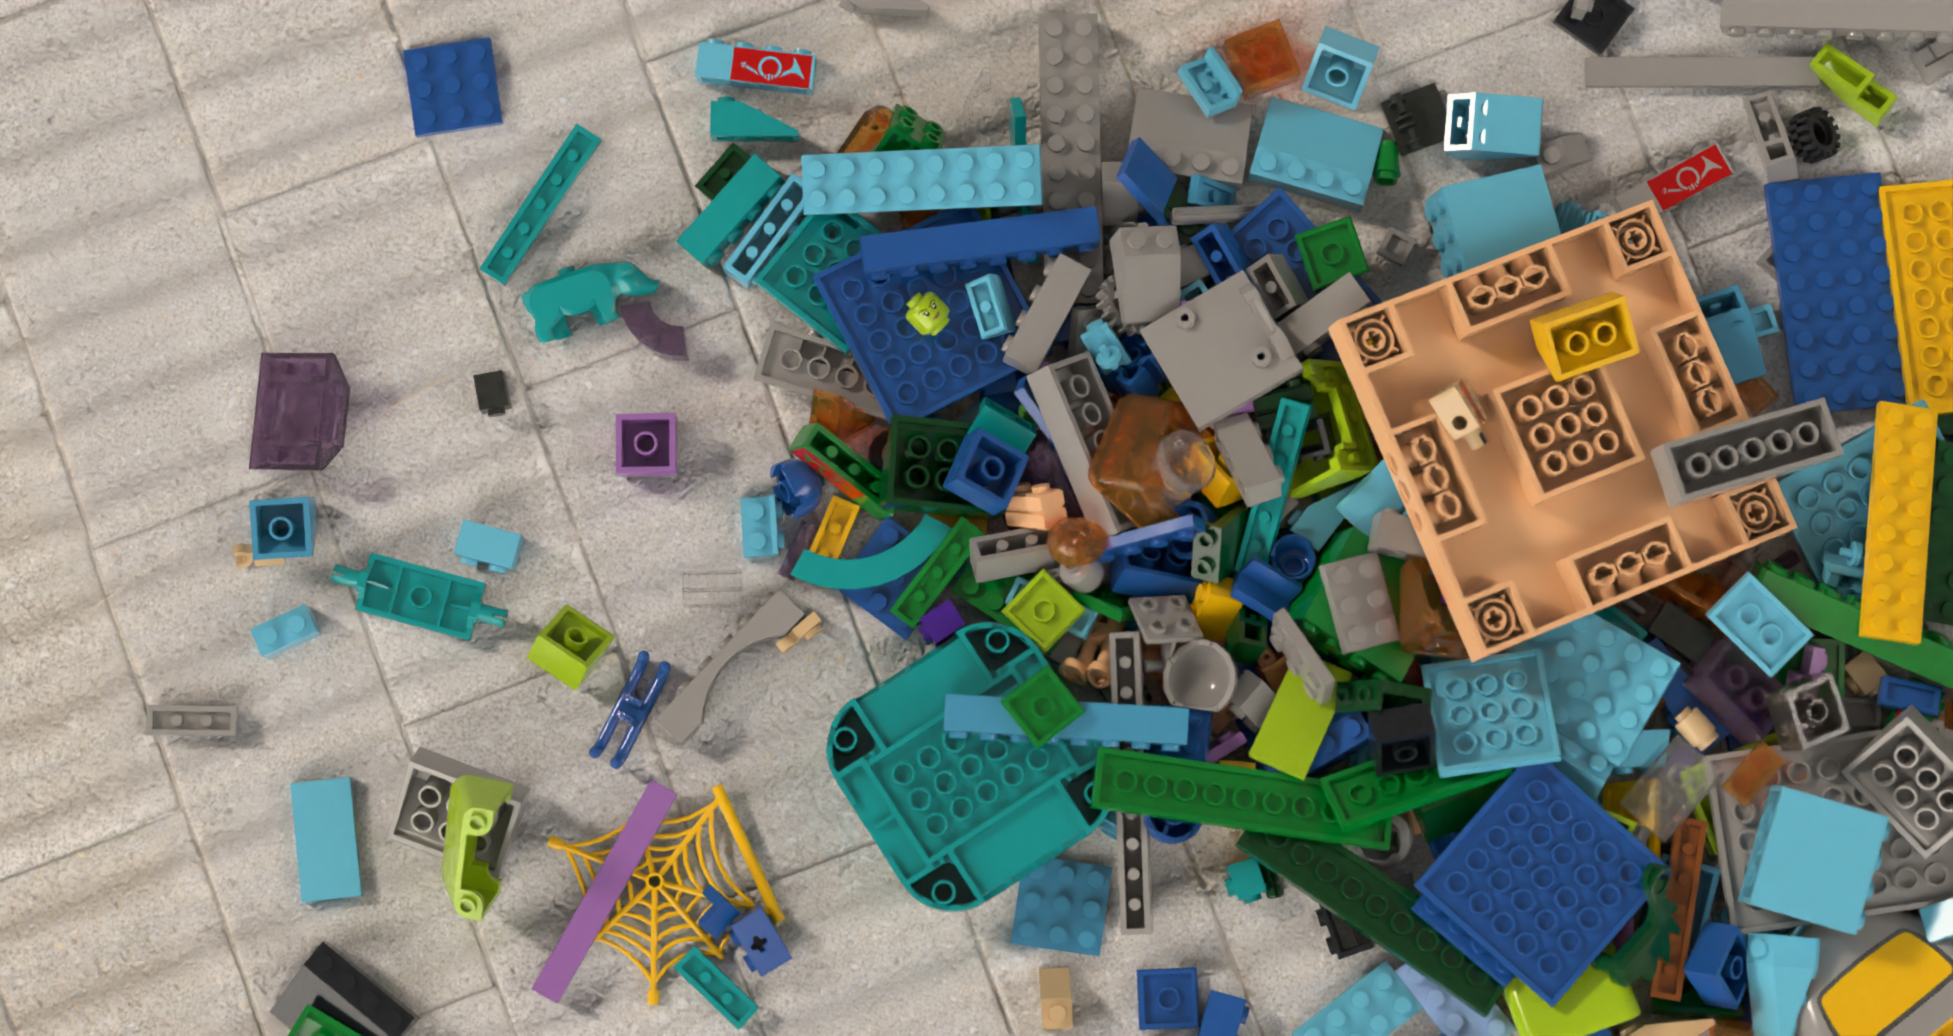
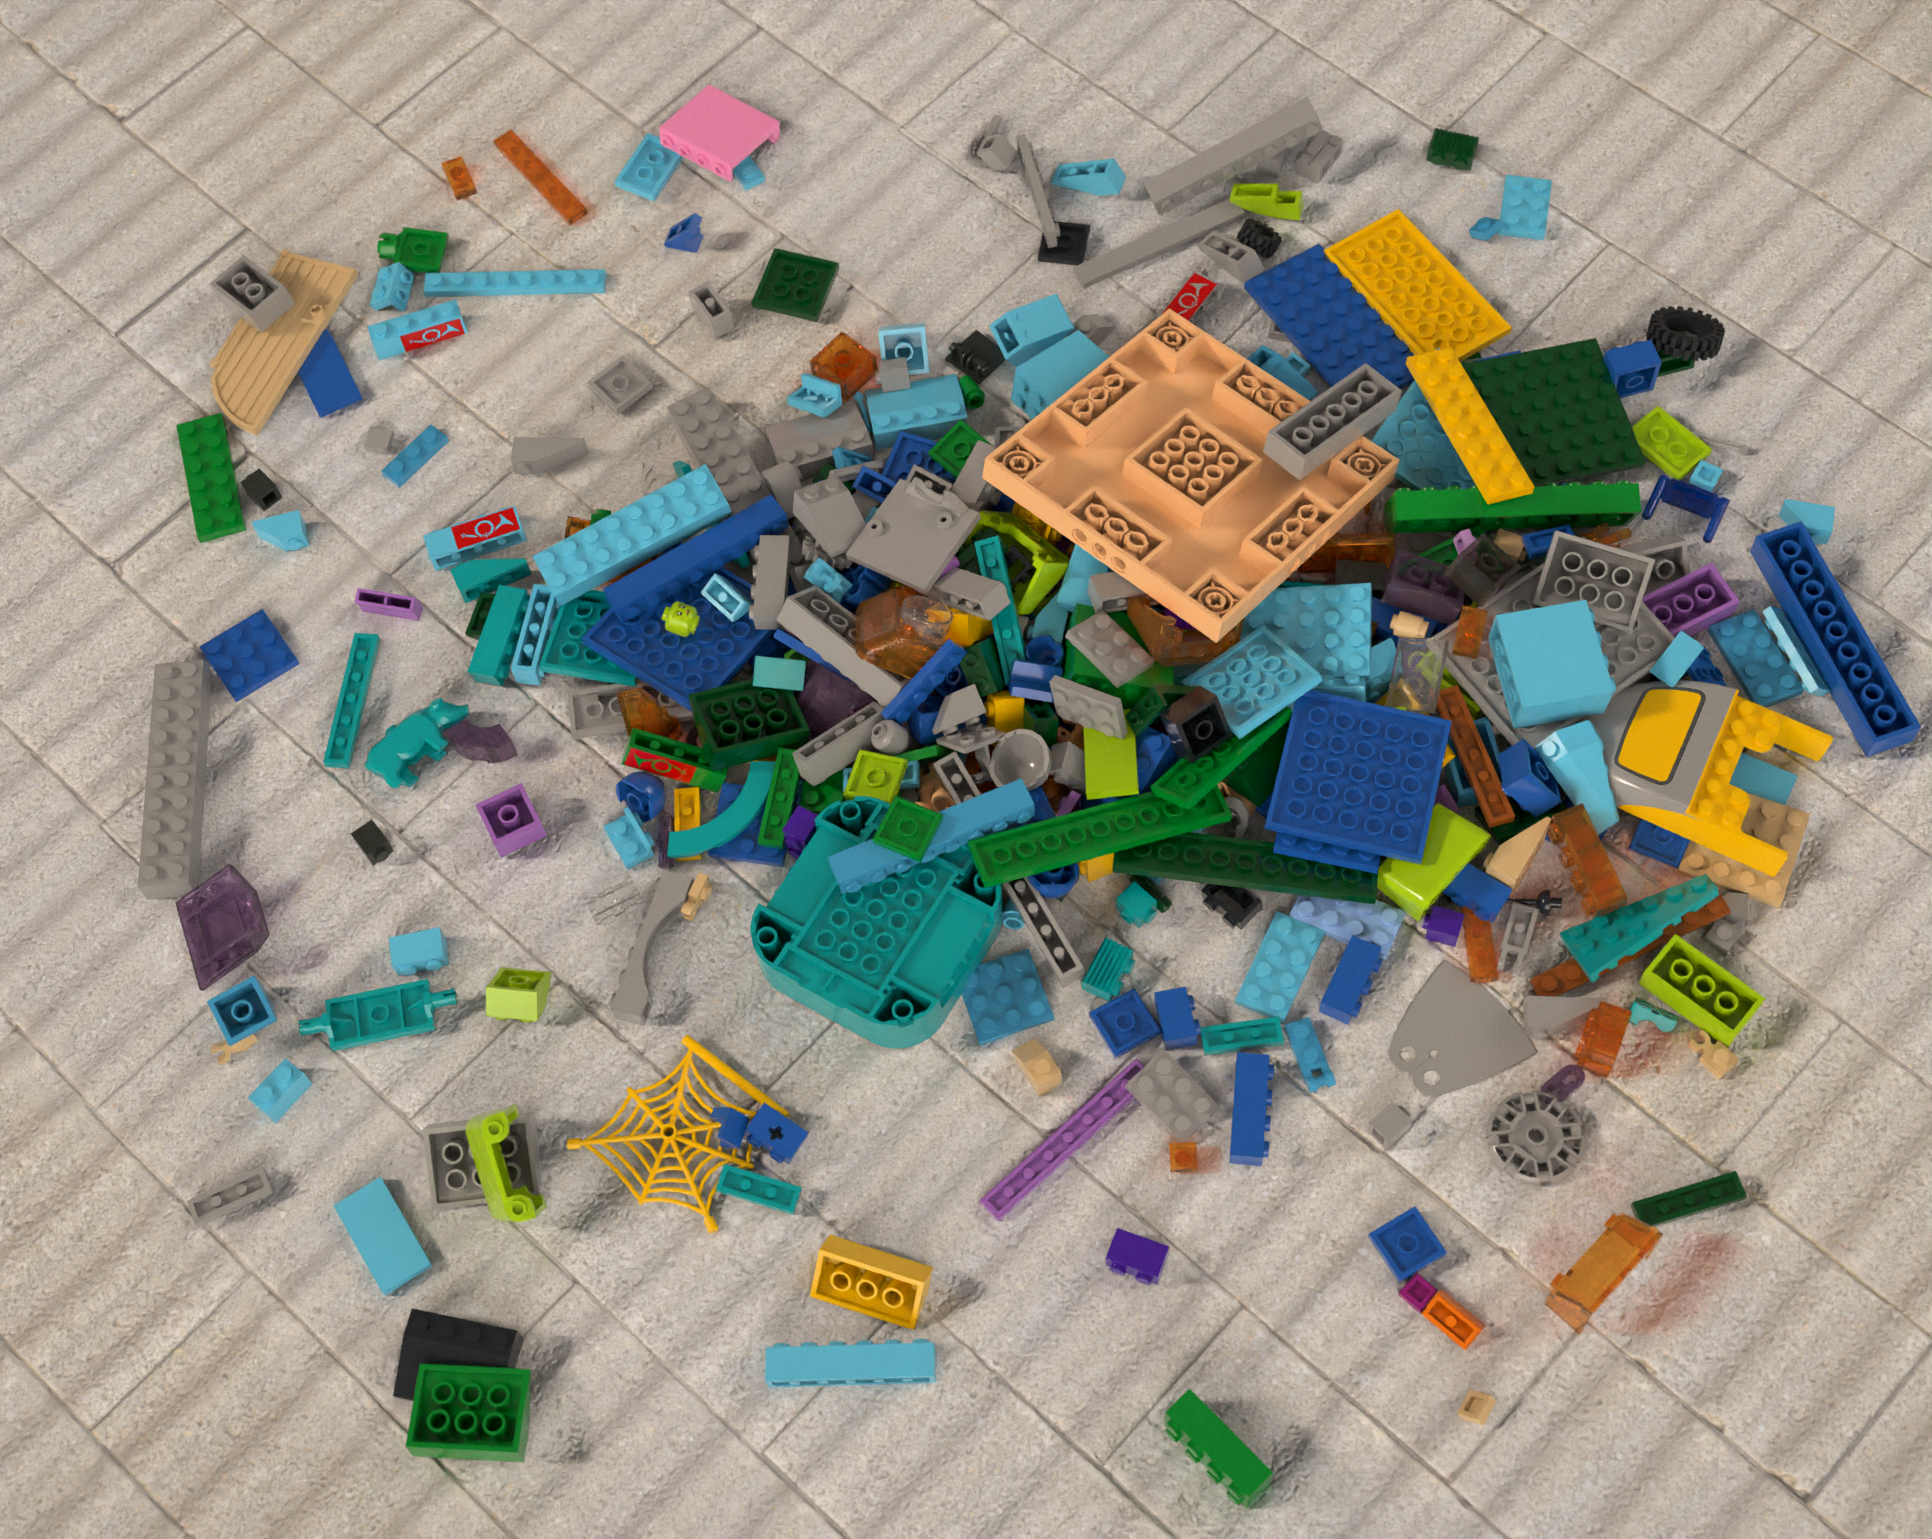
camera: 20 degrees left, 20 degrees down
medium lavender tile [531,779,678,1004] -> none
blue piece [589,650,671,769] -> none
blue brick [942,428,1029,515] -> none
light nougat brick [1005,482,1068,530] -> none
clear orange piece [1046,517,1107,566] -> none
blue tile [1116,137,1177,218] -> none
tan torso [1429,376,1488,451] -> none
yellow slope [1529,292,1640,382] -> none
dark green animal [1591,862,1680,987] -> none
medium azure plate [1705,571,1814,678] -> none
medium azure hips [1820,541,1865,592] -> none
none -> light grey brick [138,660,212,899]
none -> medium lavender piece [354,588,423,621]
none -> medium azure hinge [854,392,872,433]
none -> light grey brick [875,357,911,393]
none -> light grey slope [932,684,986,736]
none -> teal brick [1081,938,1136,1002]

